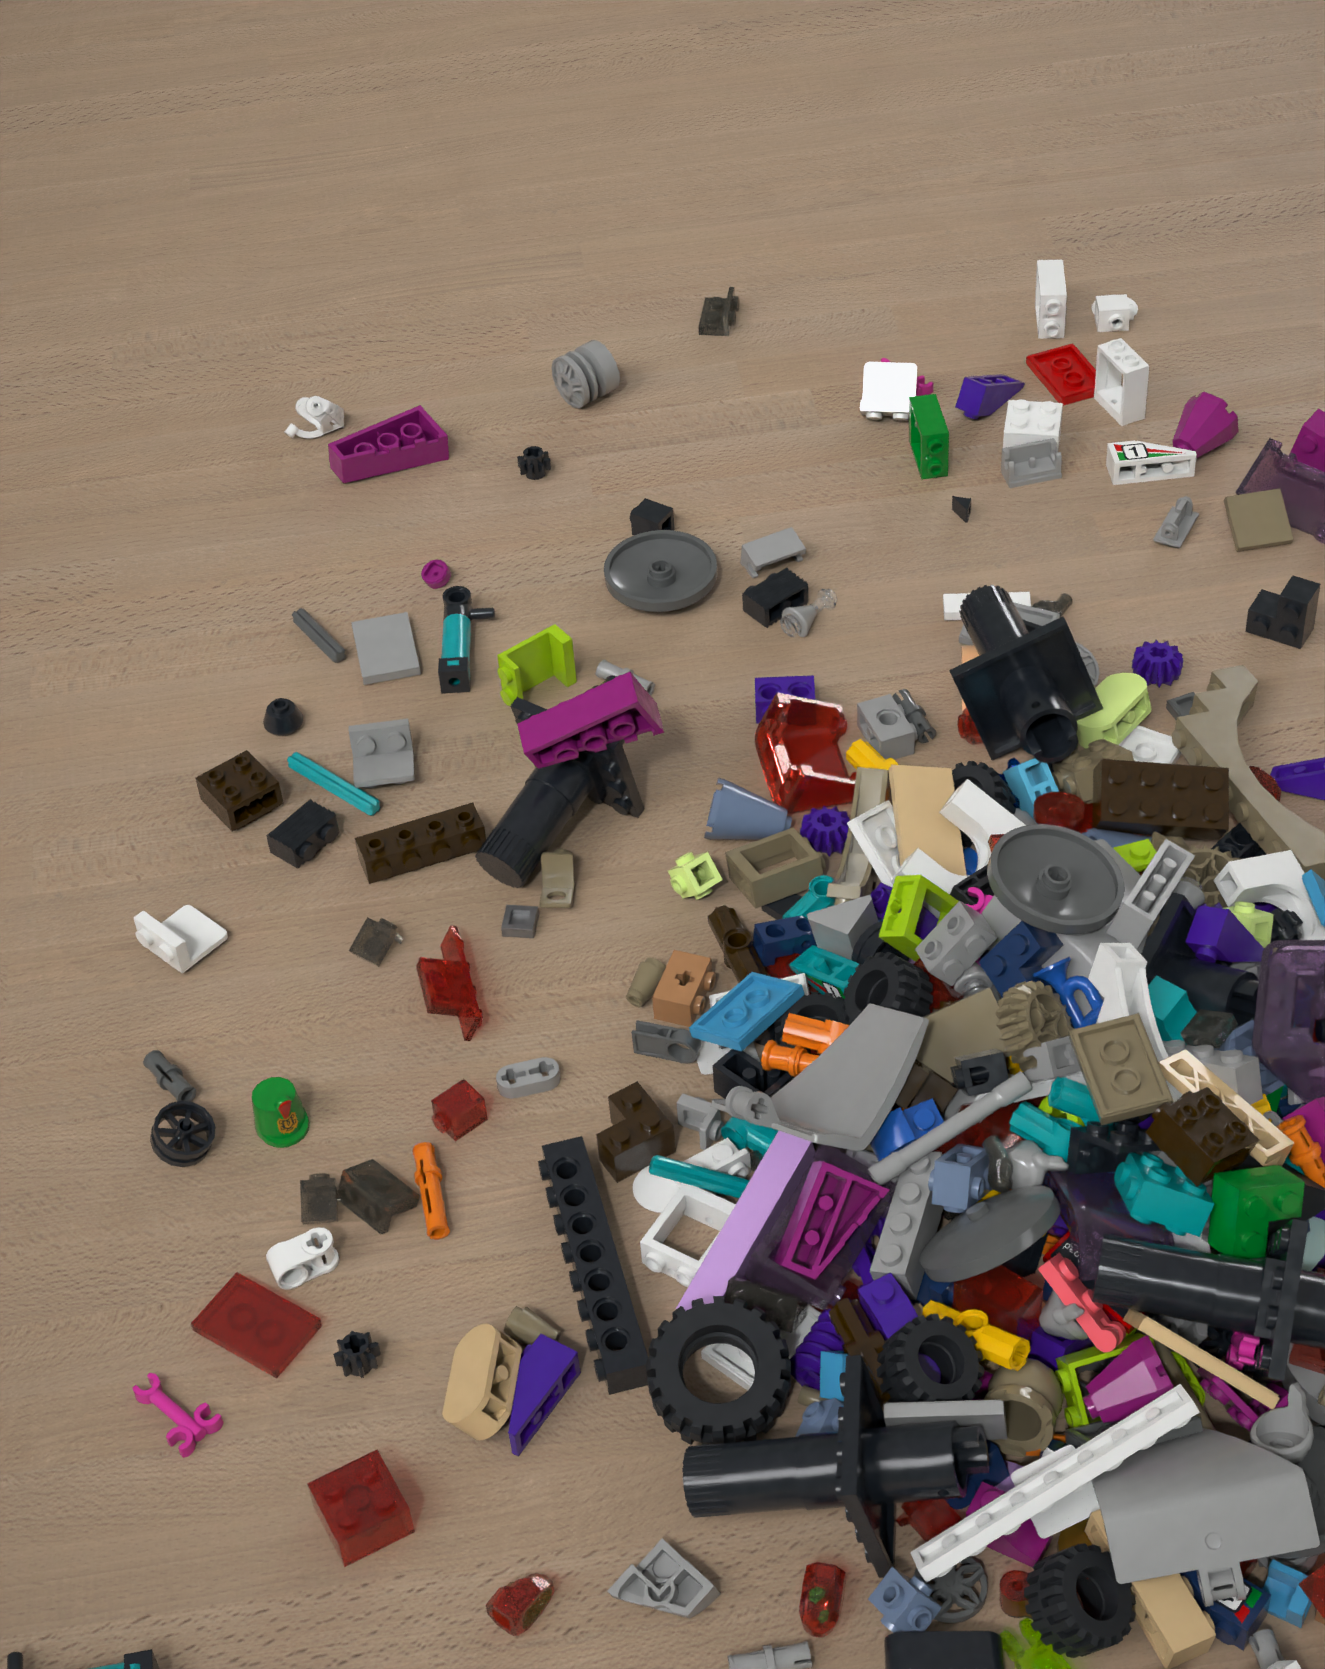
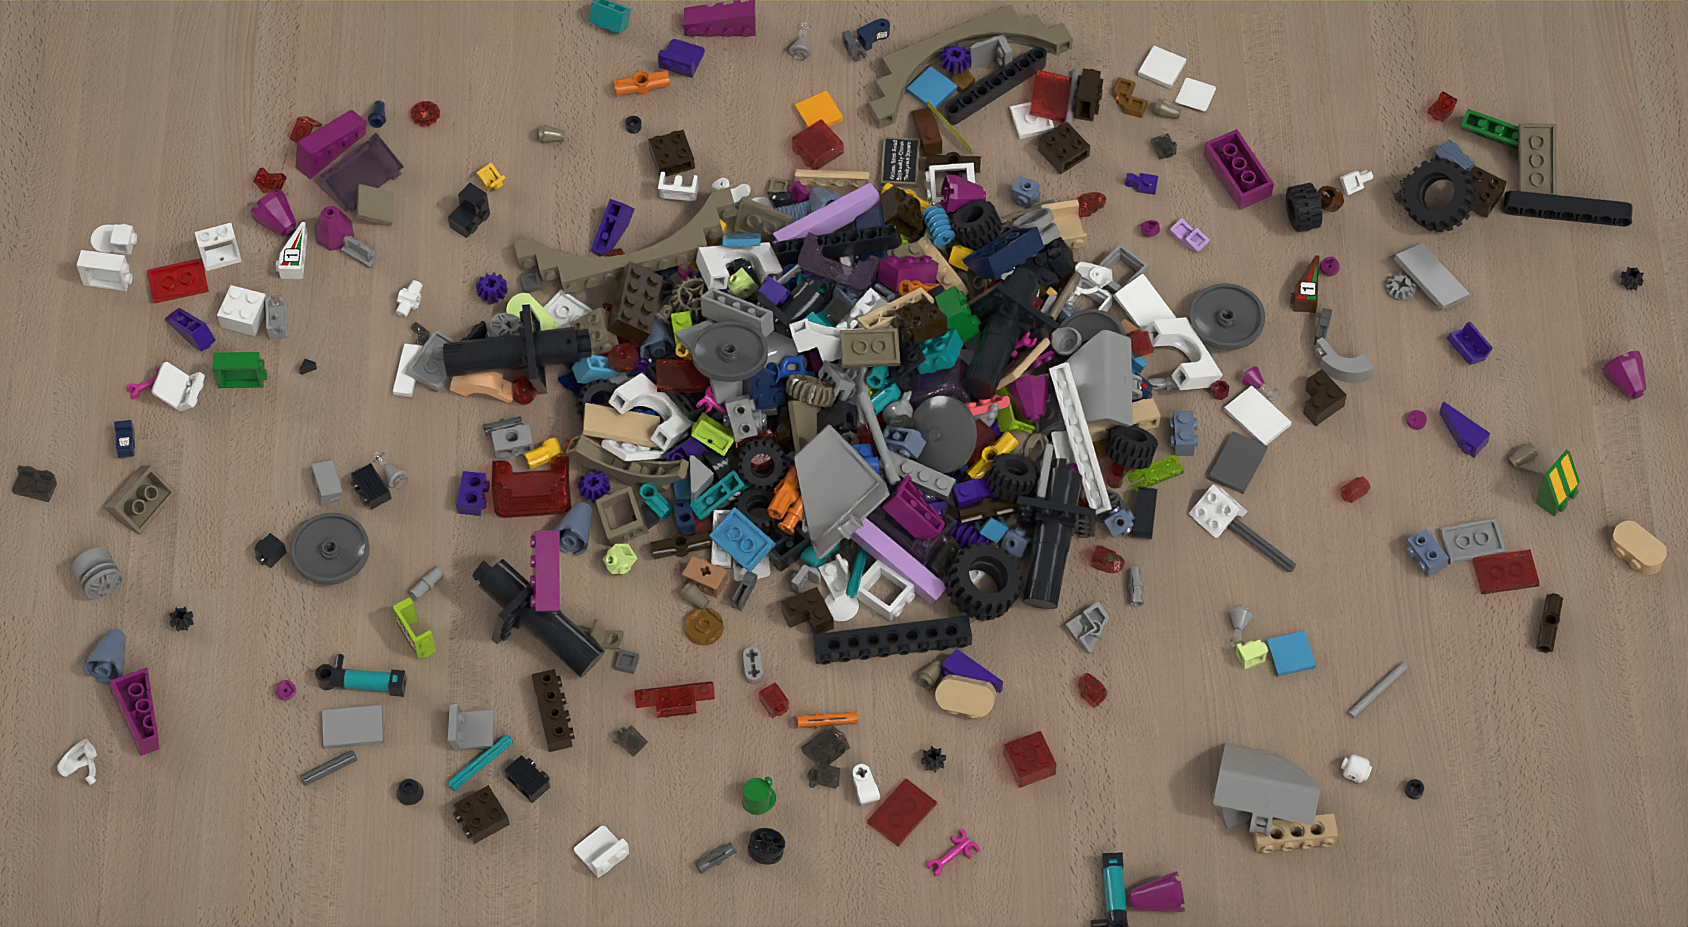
camera: 85 degrees left, 15 degrees up
none -> sand blue cone [84,629,126,684]
none -> dark tan slope [104,466,176,534]
none -> dark blue leg [114,420,135,458]
none -> clear red bracket [254,168,287,193]
none -> magenta cone [315,206,354,251]
none -> white axle [395,280,423,318]
none -> pearl gold tile [684,608,724,646]

